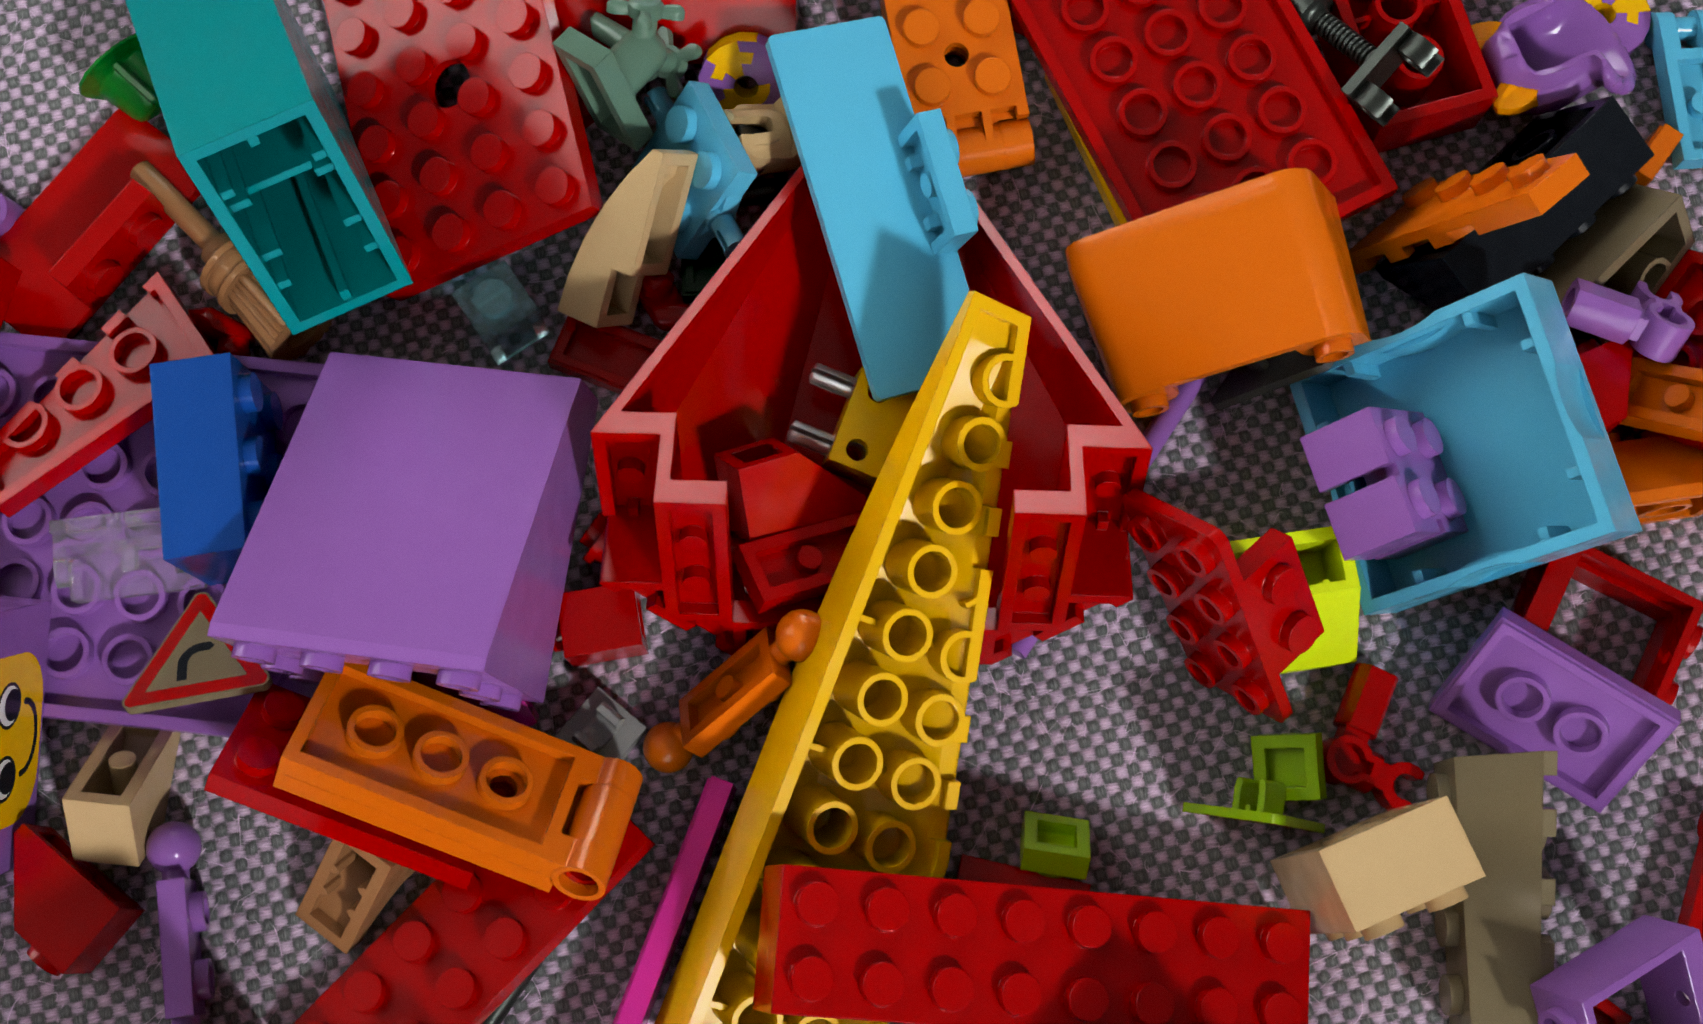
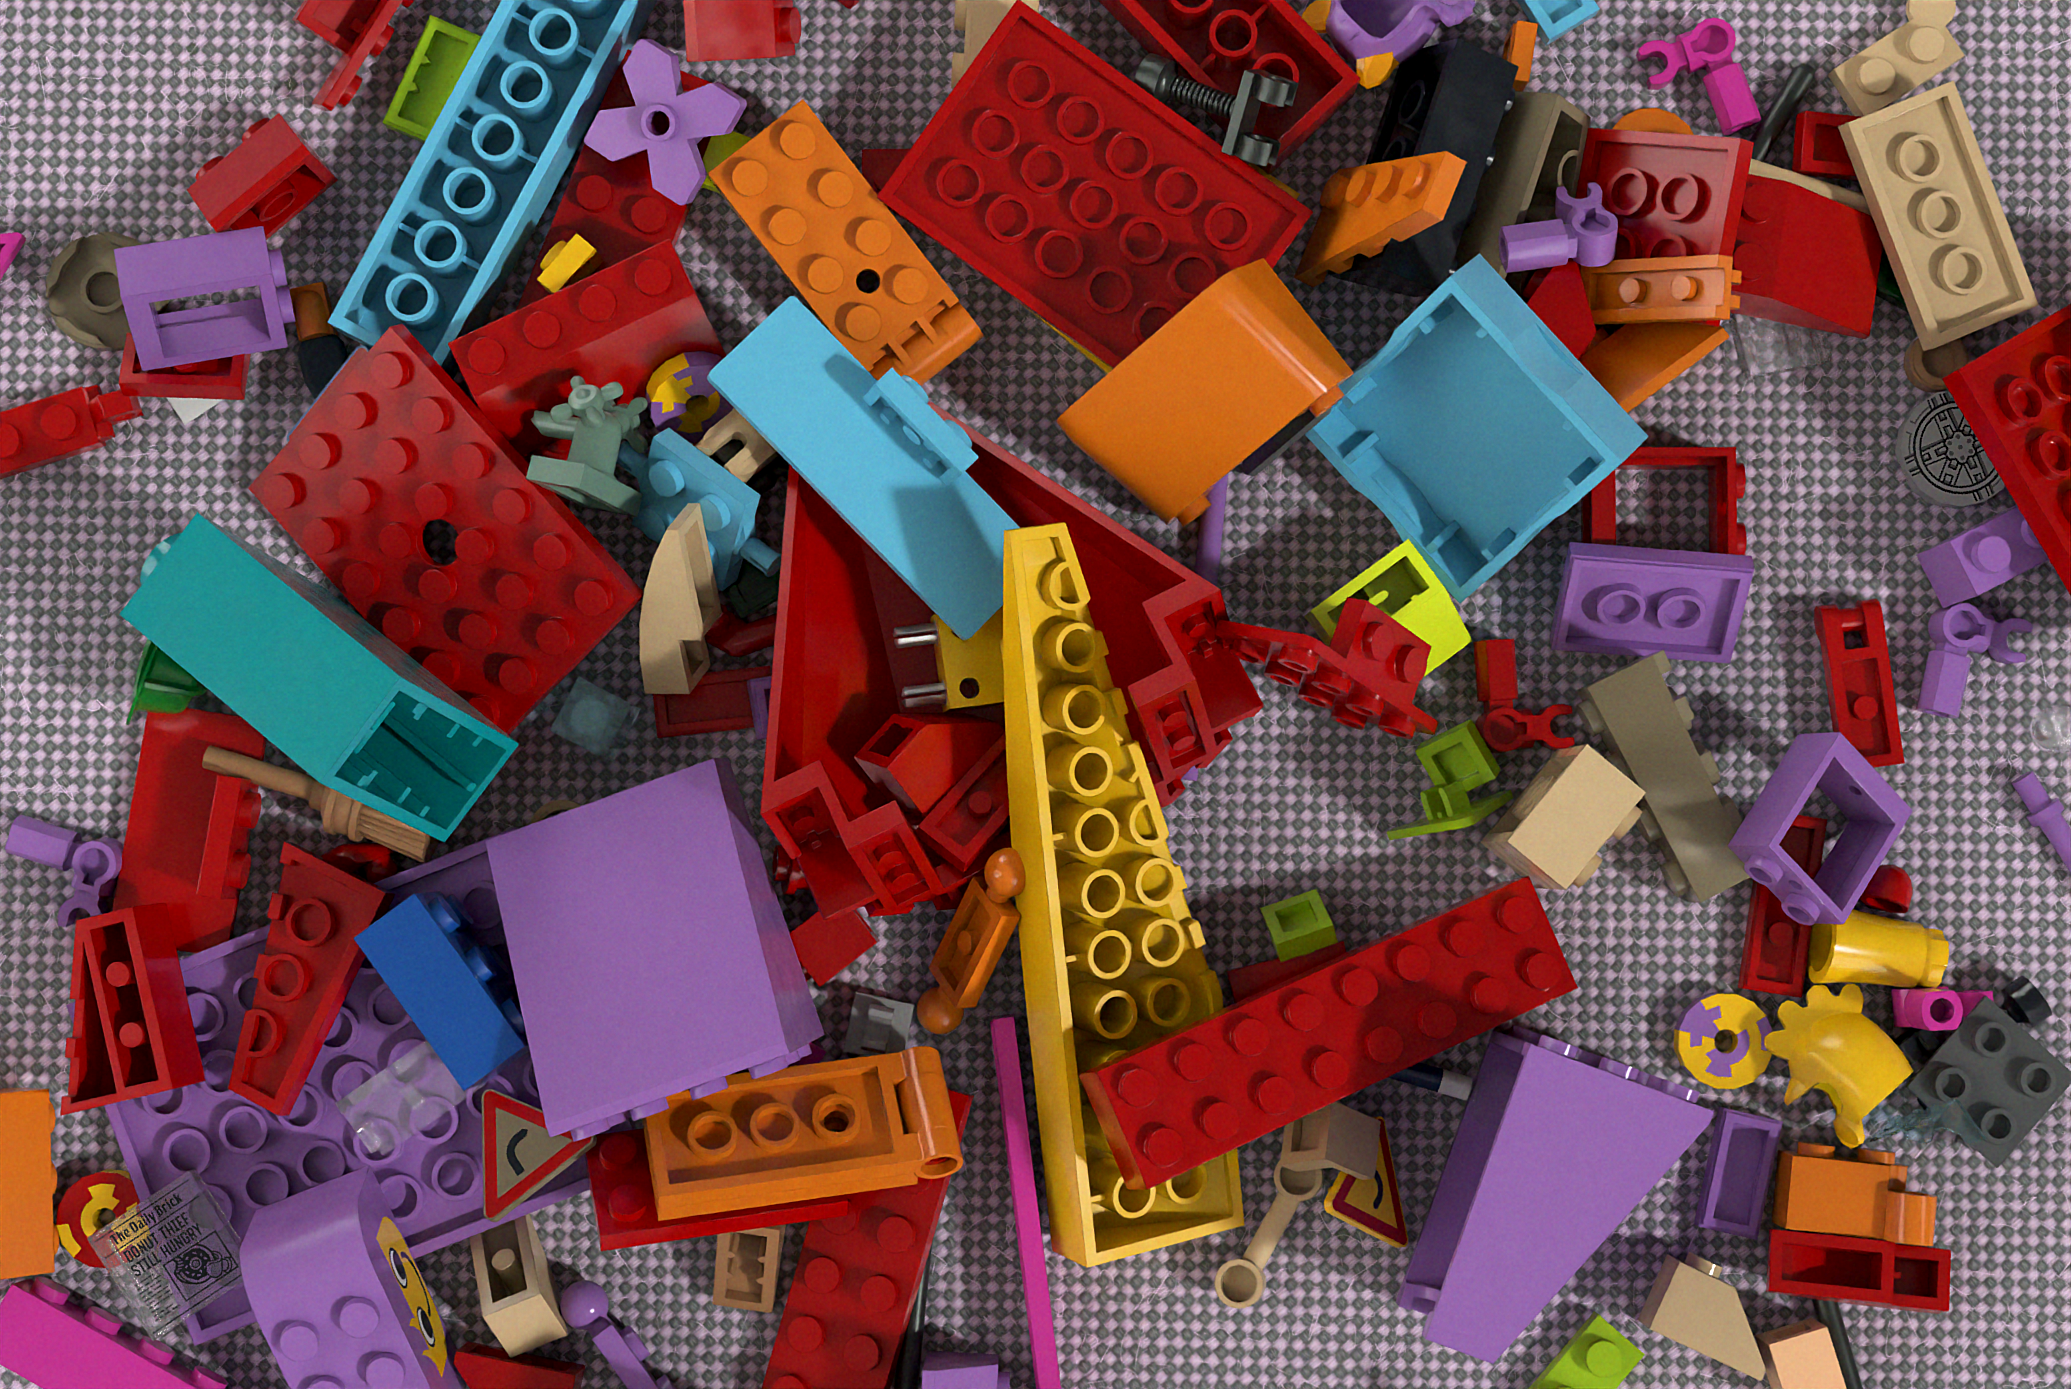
camera: 25 degrees left, 10 degrees up
medium lavender piece [1300,406,1469,561] -> none

